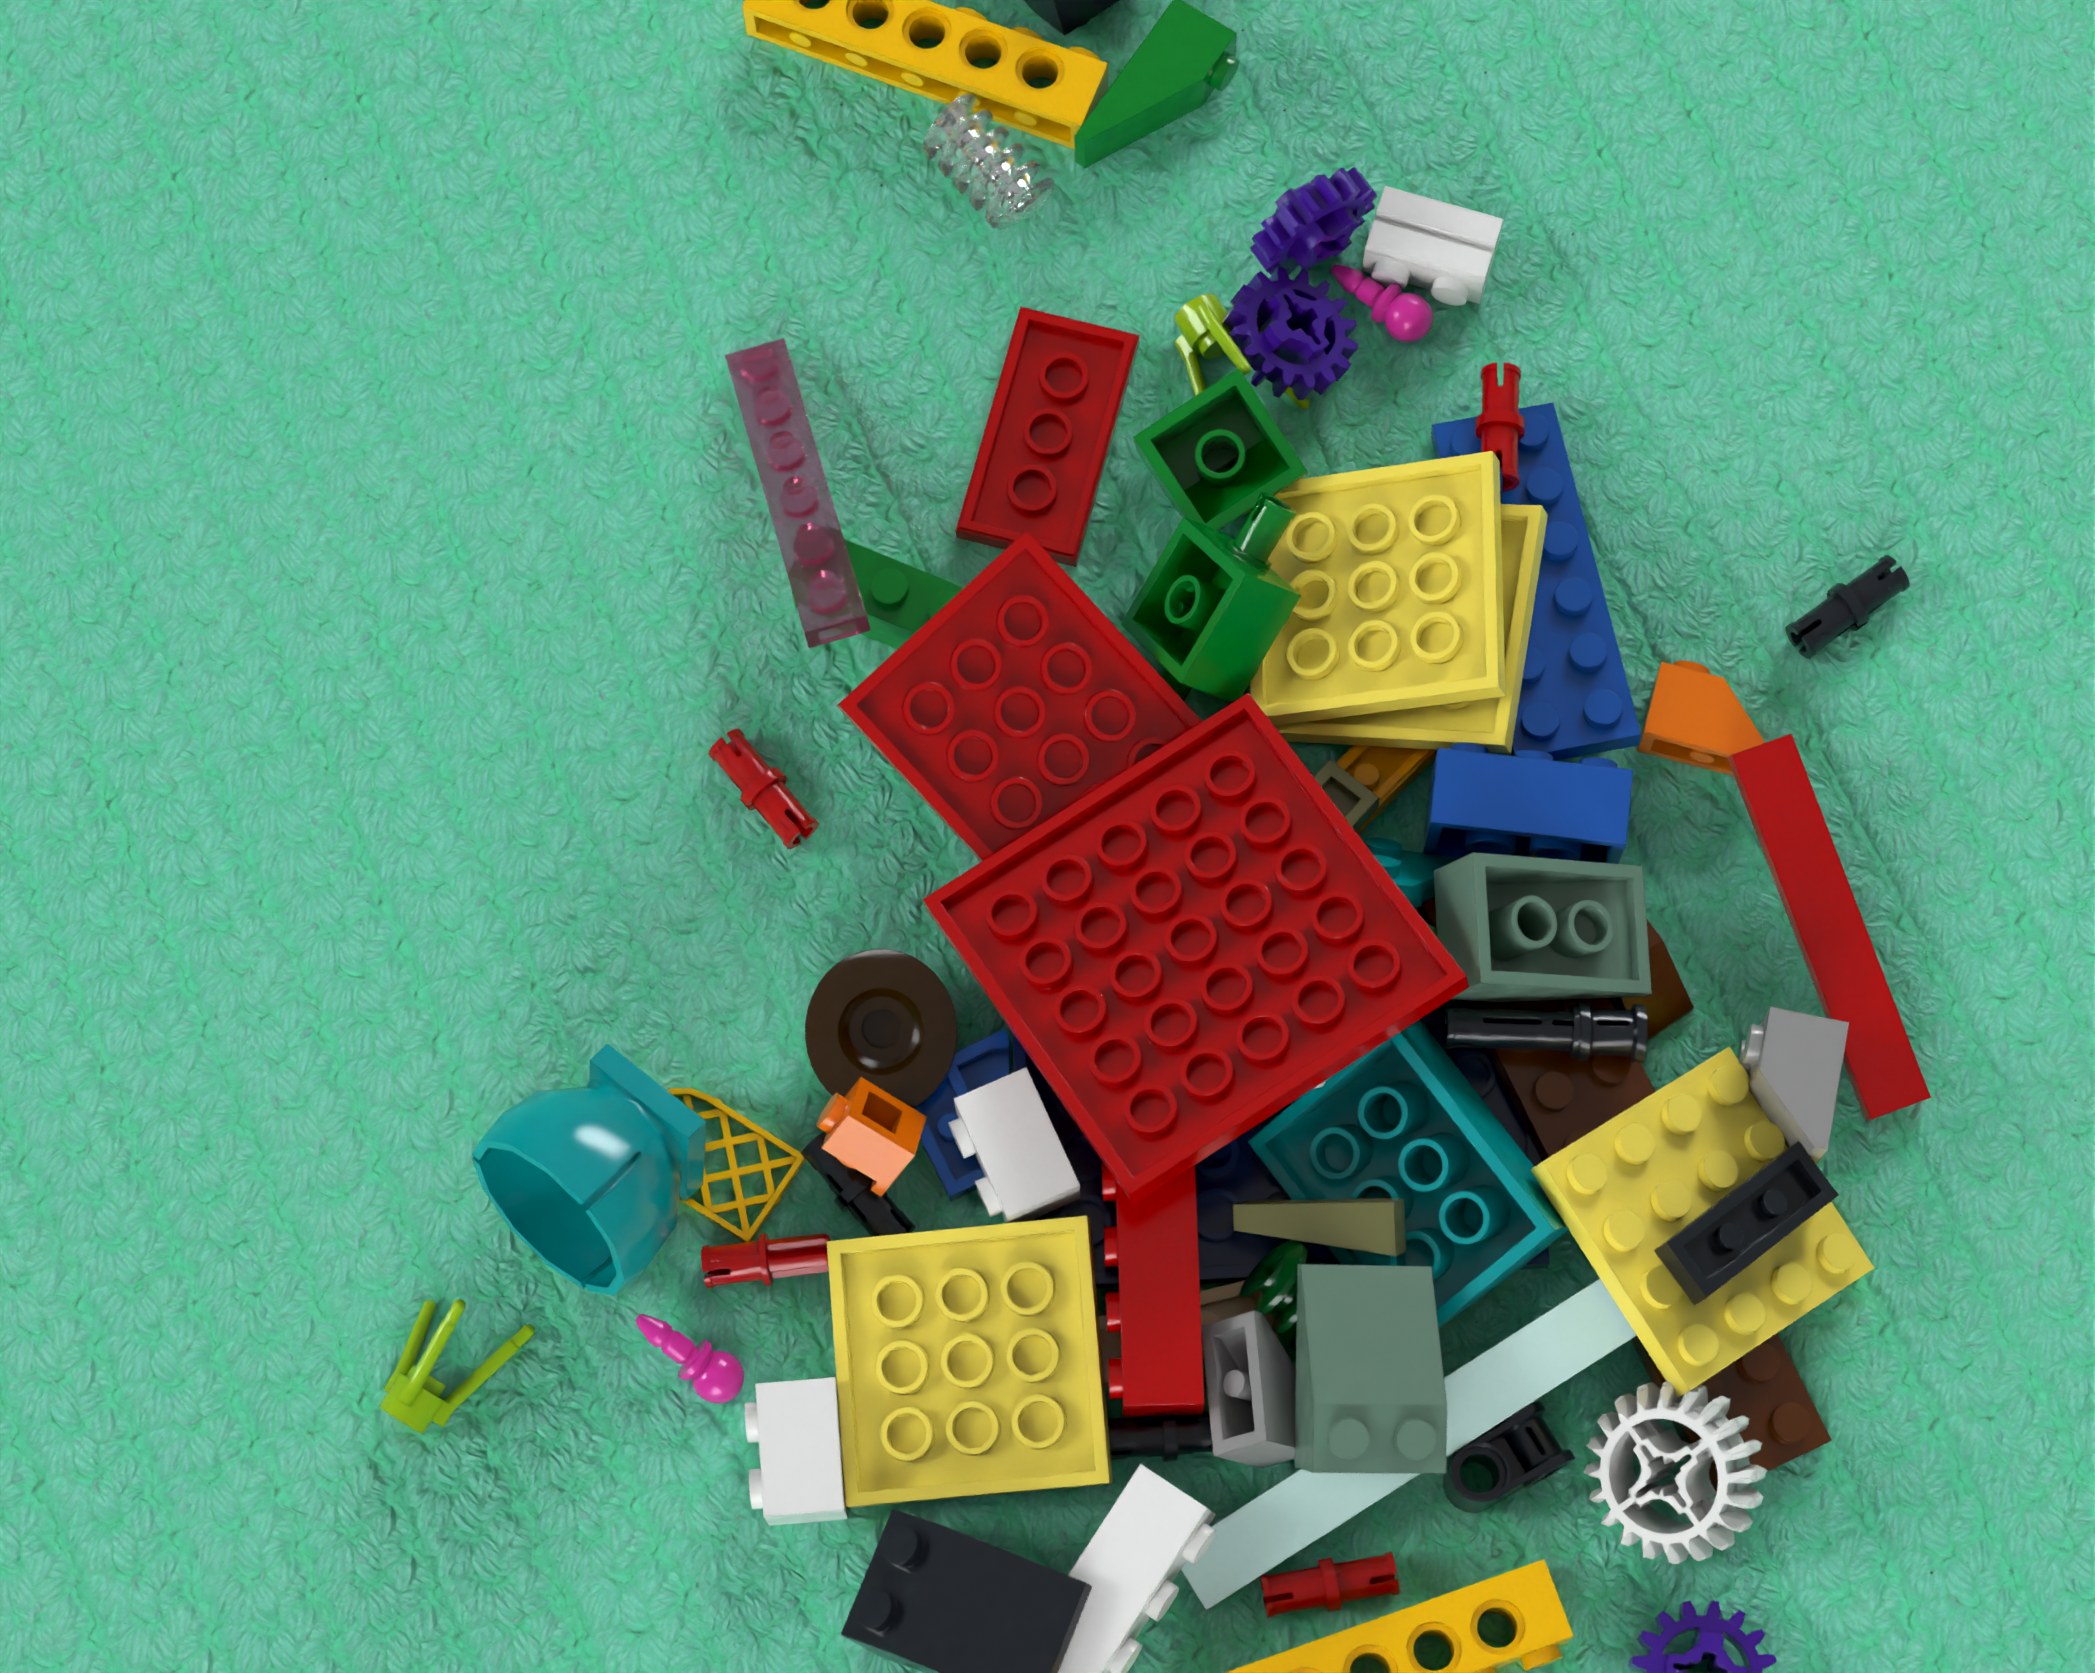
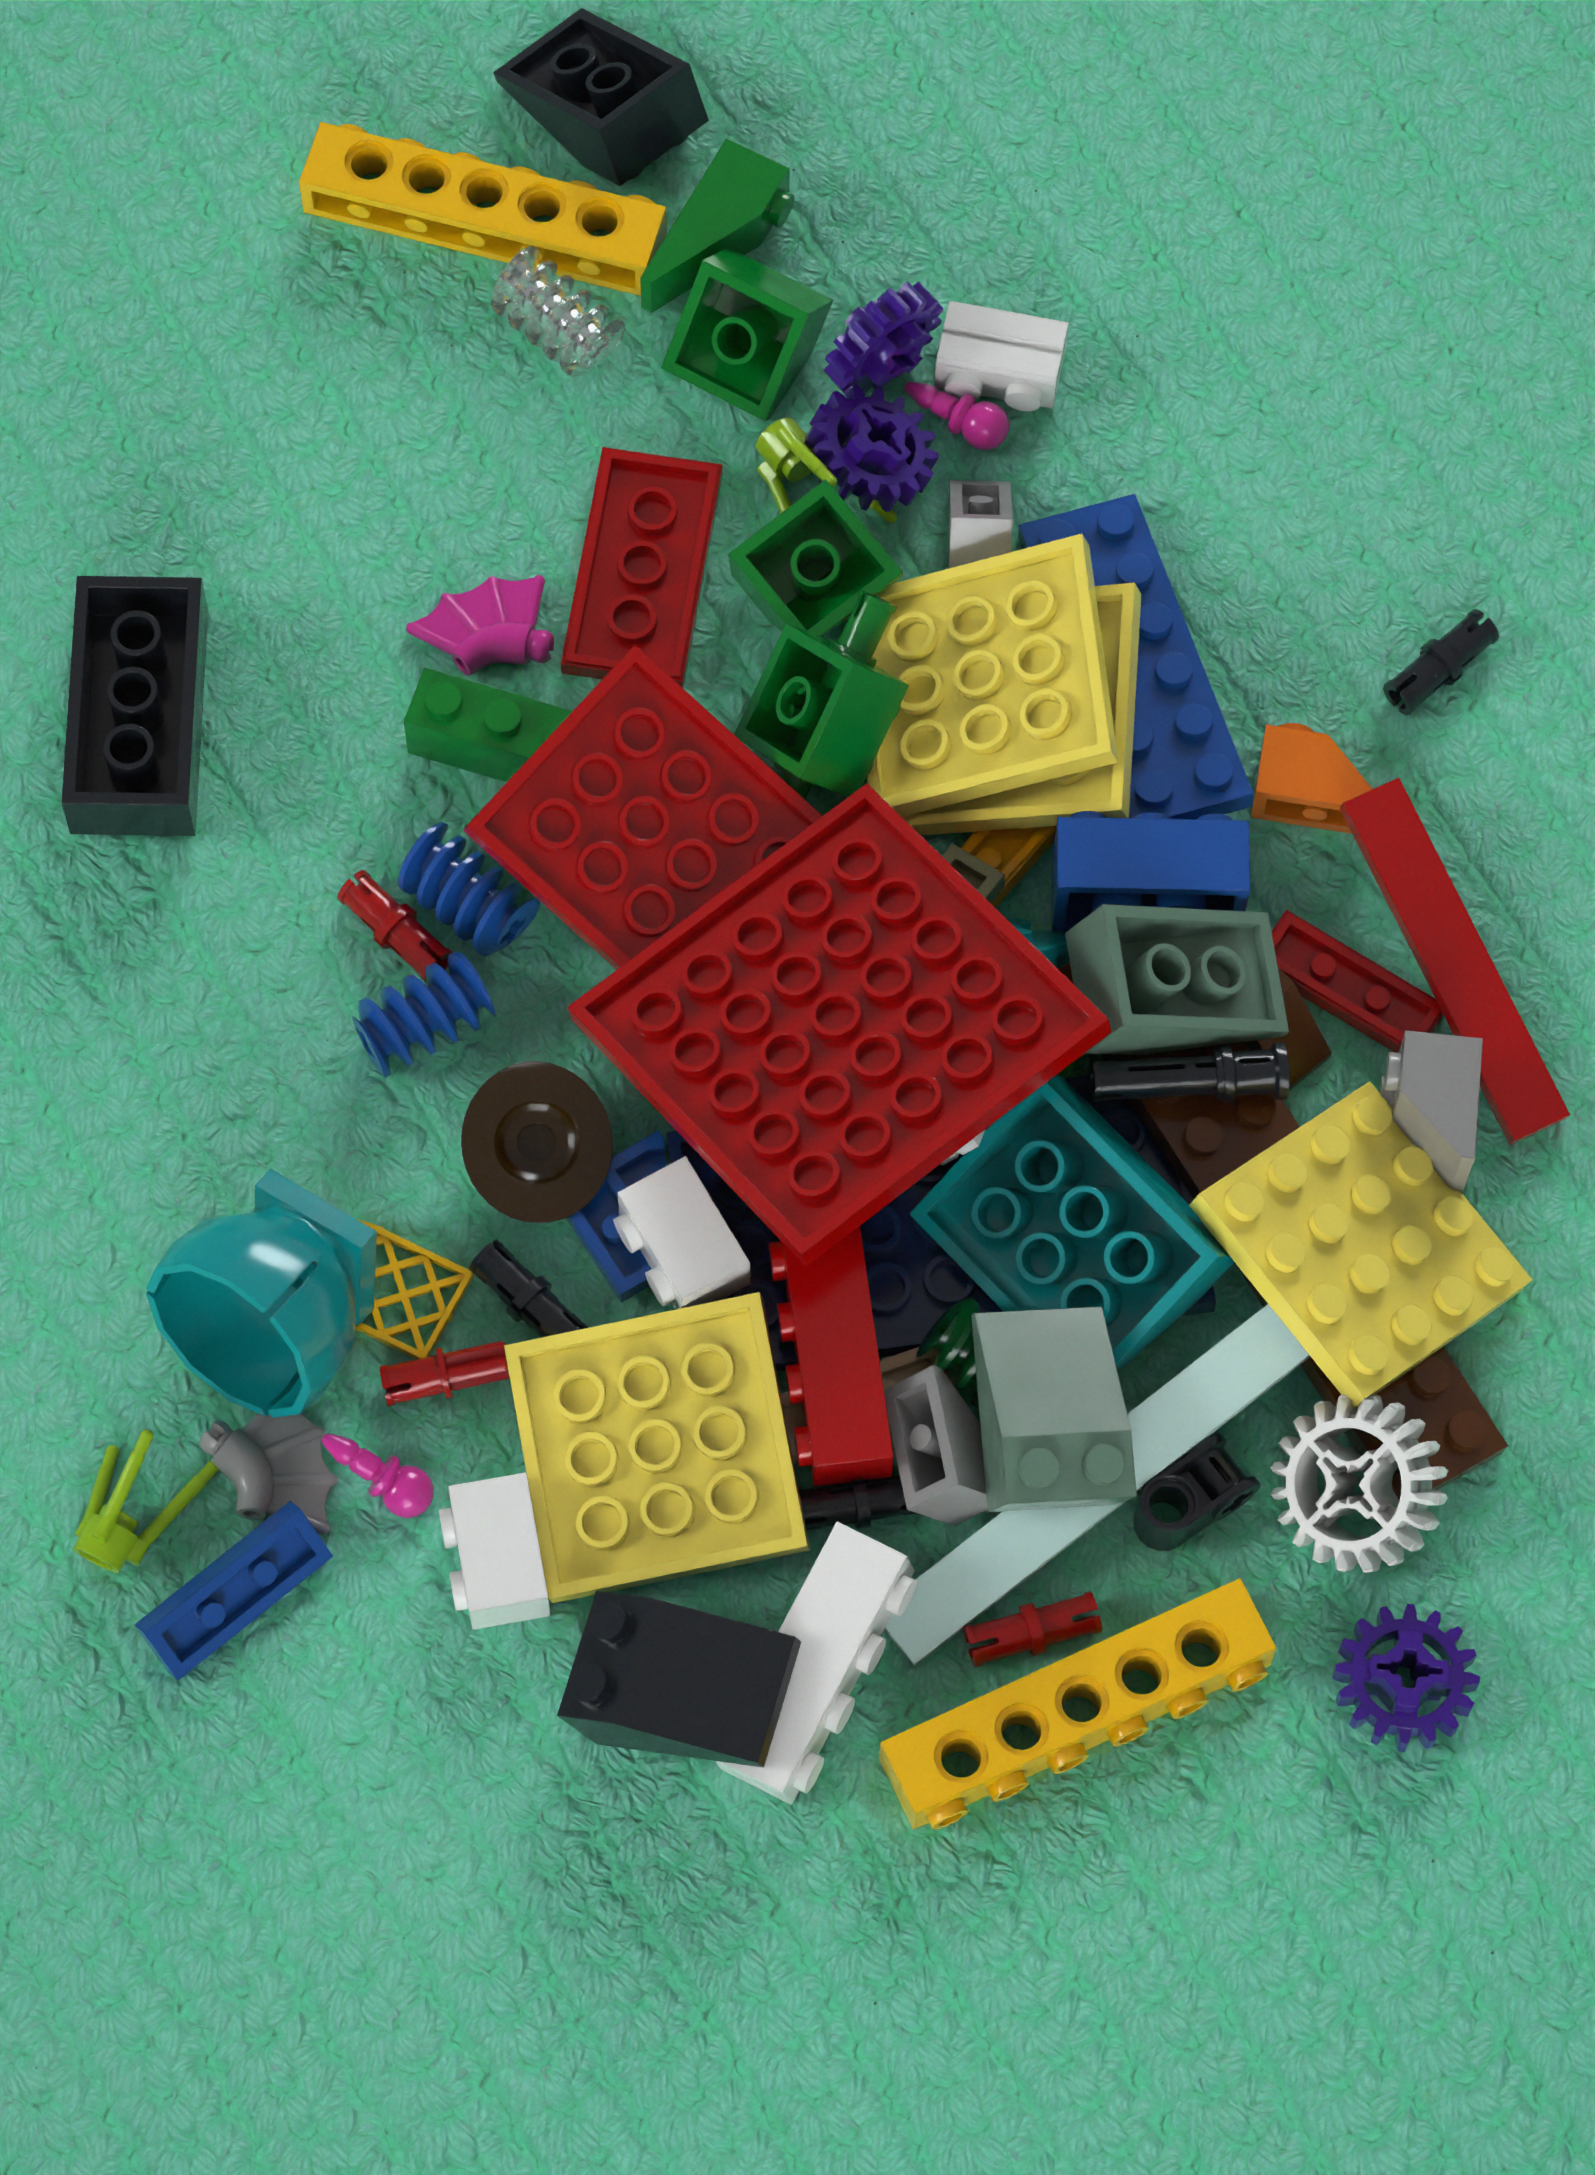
camera: 10 degrees left, 5 degrees down
clear pink plate [725,338,871,648] -> none
orange brick [816,1077,927,1197] -> none
olive piece [1233,1198,1406,1256] -> none
red pin [1475,362,1525,492] -> none
black plate [1654,1141,1838,1305] -> none
none -> black brick [62,576,208,836]
none -> blue plate [135,1501,333,1681]
none -> light grey arm [199,1413,338,1534]
none -> blue piece [352,951,496,1078]
none -> blue piece [398,822,540,957]
none -> dark pink arm [406,575,554,676]
none -> green slope [661,247,833,421]
none -> light grey slope [947,480,1013,569]
none -> red tile [1271,910,1444,1053]

